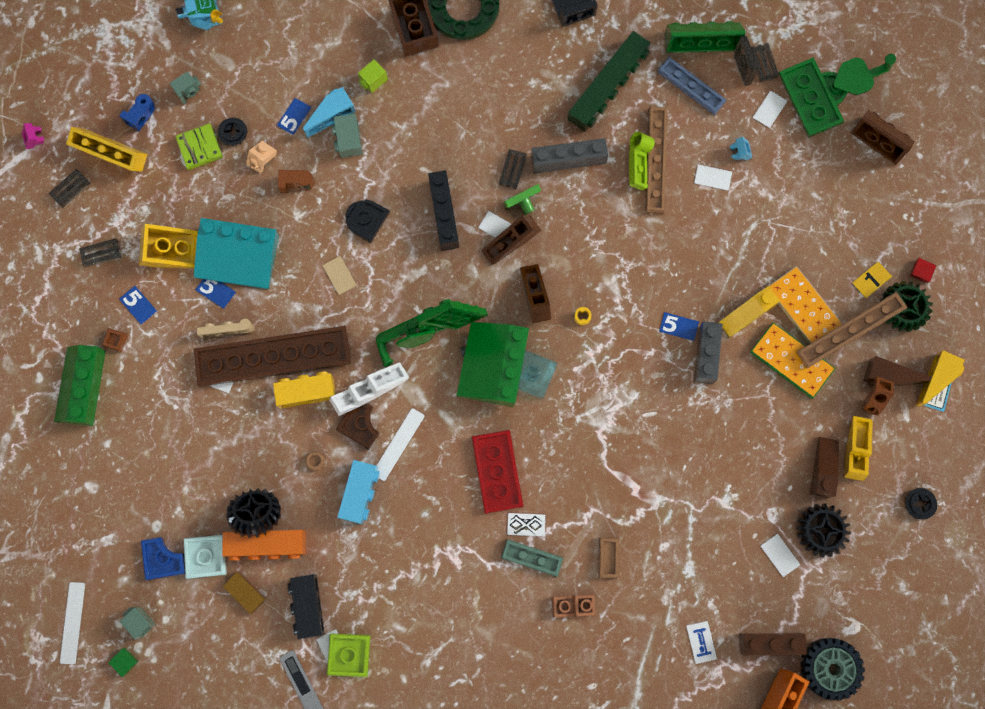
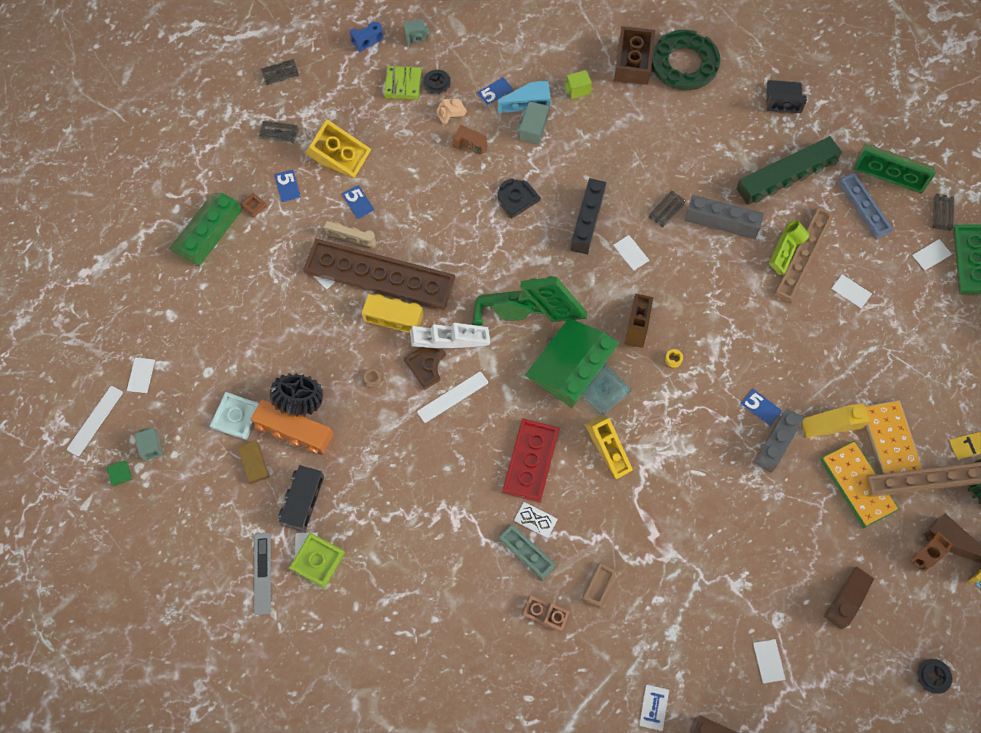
camera: 25 degrees right, 10 degrees down
dark pink tile [21,123,44,149] -> none
yellow brick [66,127,148,172] -> none
blue tile [141,537,185,580] -> none
teal slope [194,218,279,289] -> none
tan sticker [322,256,357,295] -> none
medium azure brick [337,460,380,525] -> none
reddish brown slope [481,215,541,265] -> none
bright green tile [503,184,541,215] -> none
medium azure tile [730,137,752,161] -> none
clear smoke tile [733,36,759,86] -> none
black gear [796,503,851,557] -> none
yellow slope [844,416,873,481] -> none
none -> white sticker [127,358,155,393]
none -> yellow slope [585,415,633,479]

